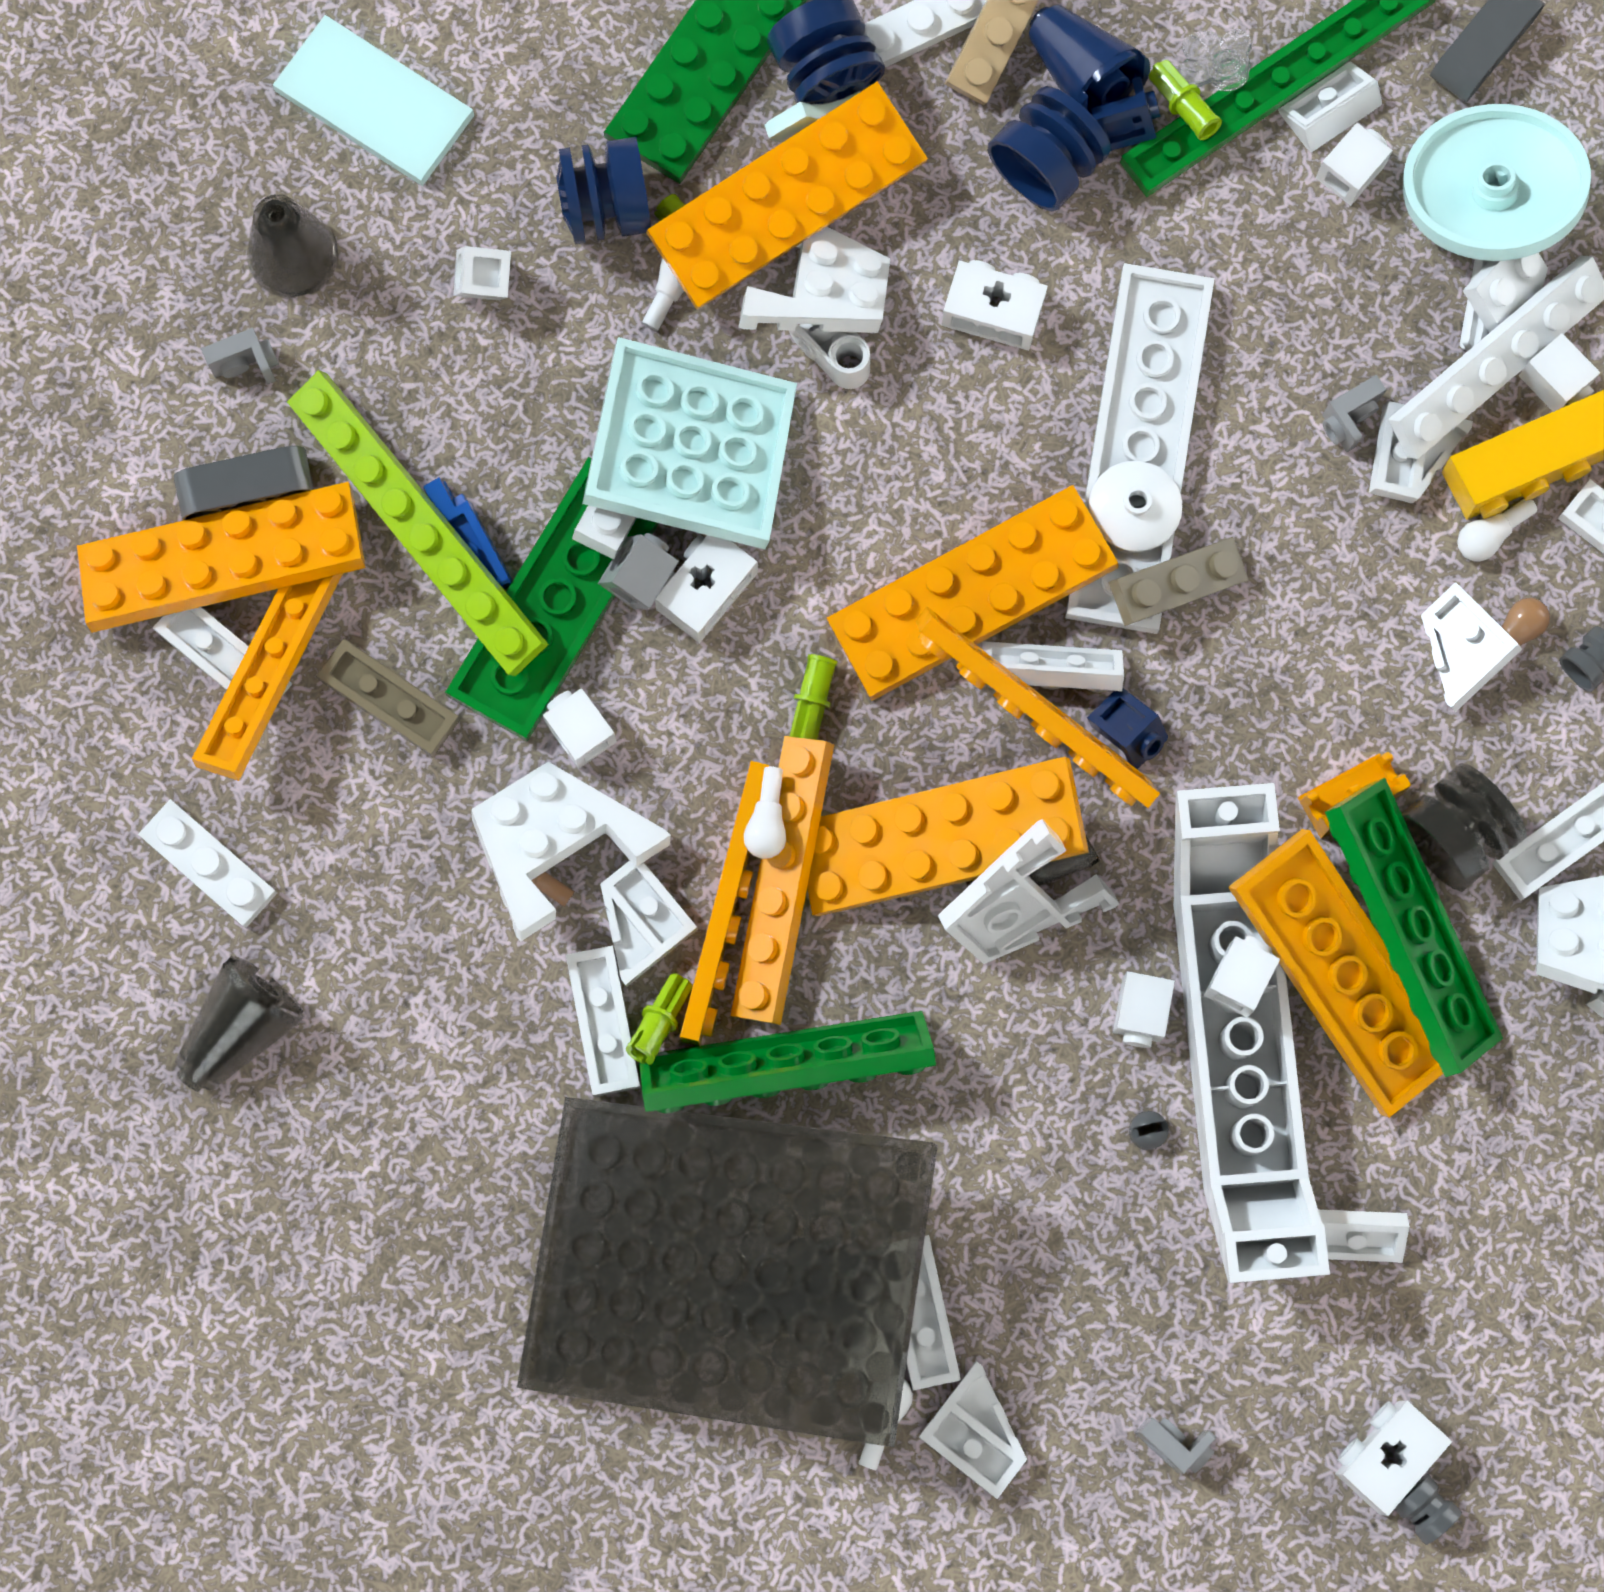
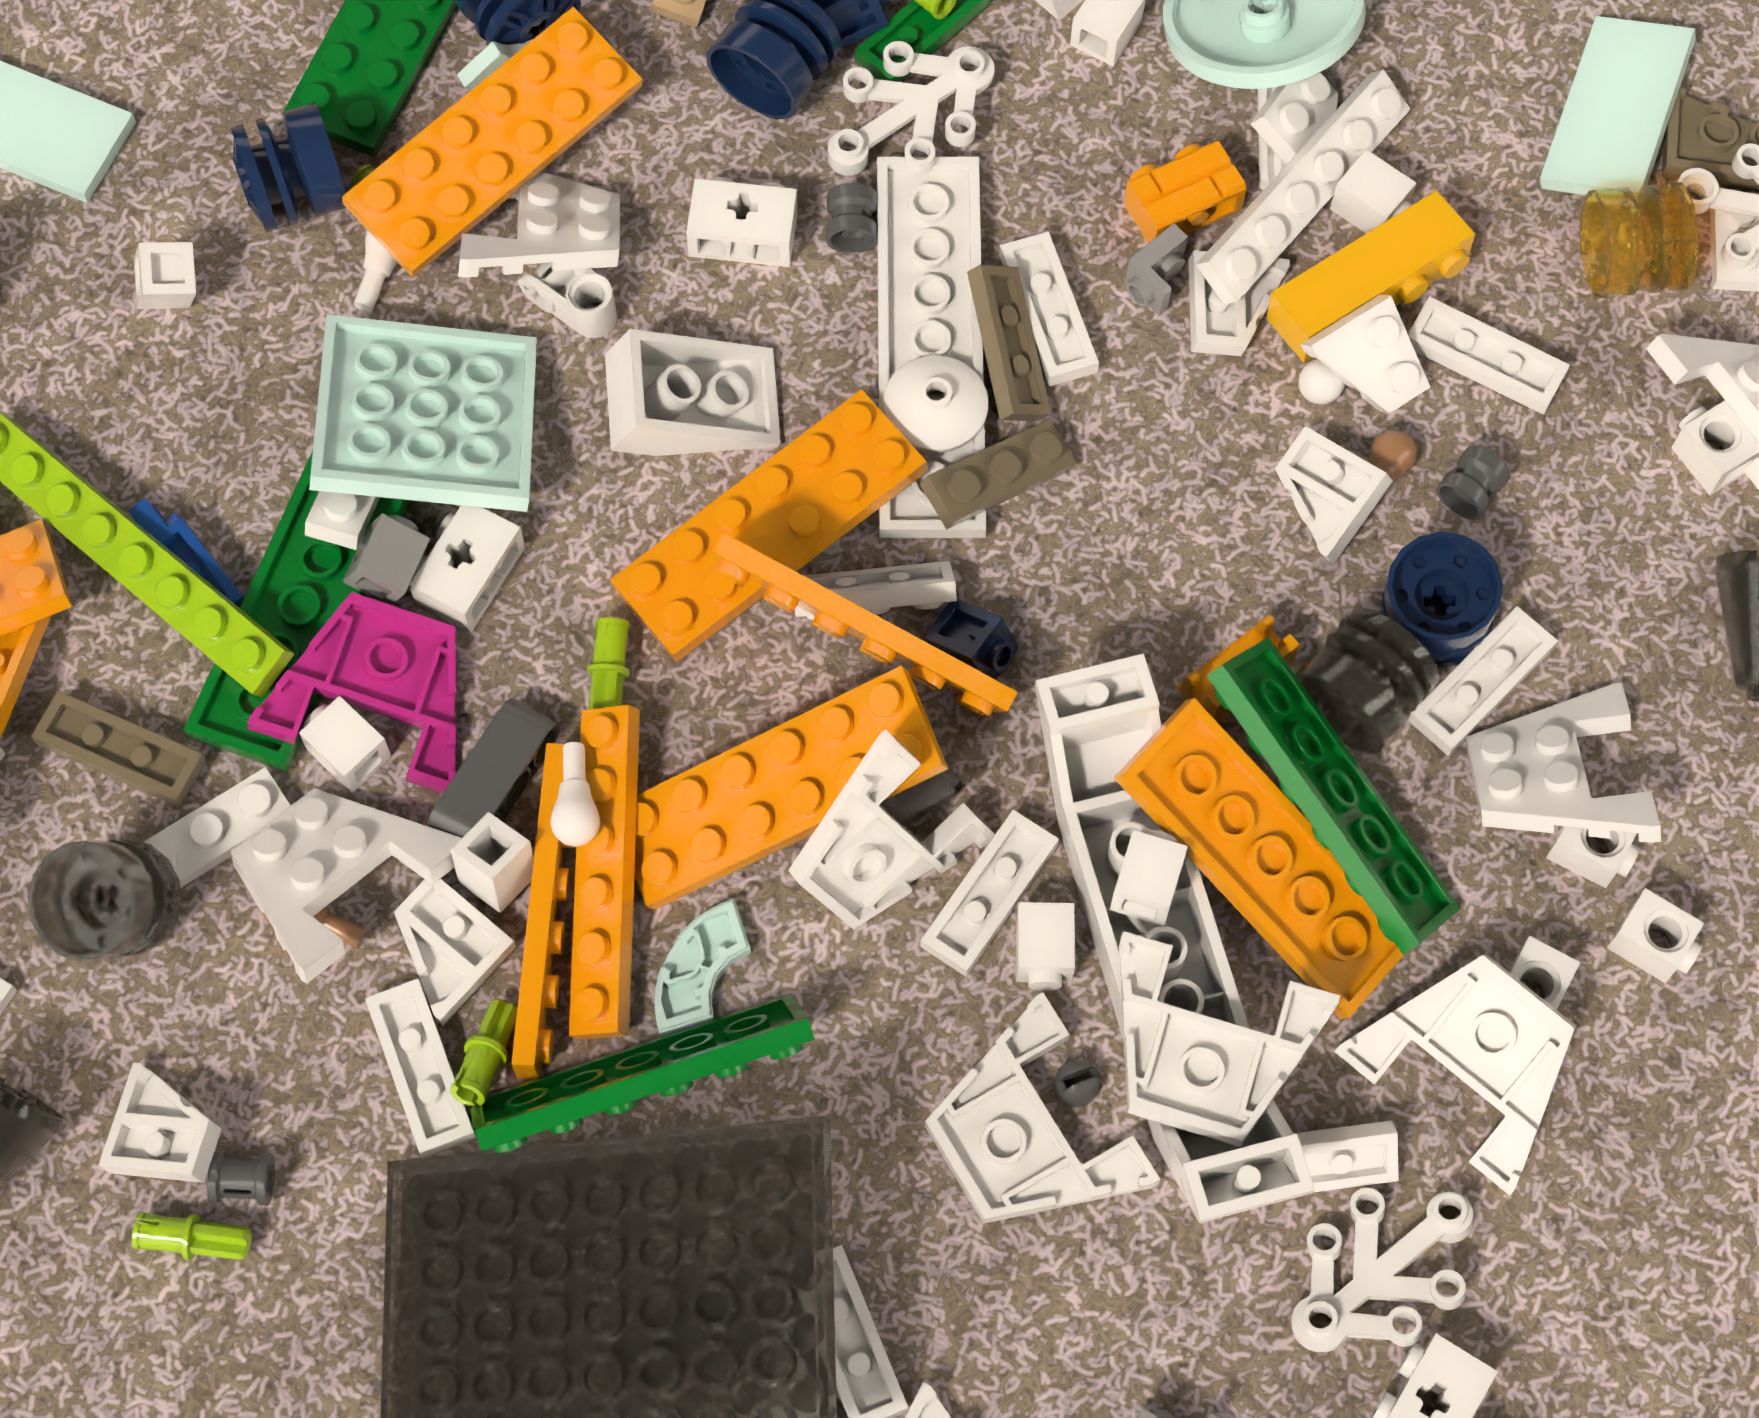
camera: 10 degrees left, 10 degrees down
none -> clear smoke wheel [28,839,182,961]
none -> white wing [98,1063,222,1183]
none -> white plate [122,767,291,905]
none -> lime axle [132,1212,252,1260]
none -> dark grey bush [207,1152,275,1206]
none -> dark pink wing [247,592,456,793]
none -> dark grey beam [427,698,560,838]
none -> white brick [451,812,534,913]
none -> white slope [605,329,781,456]
none -> light aqua tile [655,898,751,1037]
none -> dark grey wheel [826,183,878,253]
none -> white plant [828,41,995,176]
none -> white plate [920,809,1059,977]
none -> white wing [925,992,1160,1224]
none -> dark tan plate [967,264,1051,421]
none -> white plate [999,231,1099,387]
none -> white wing [1119,931,1340,1147]
none -> light orange brick [1124,141,1247,243]
none -> white plant [1291,1188,1473,1352]
none -> white wing [1301,294,1430,413]
none -> white wing [1334,953,1576,1195]
none -> dark blue wheel [1379,532,1503,669]
none -> white brick [1508,936,1580,1010]

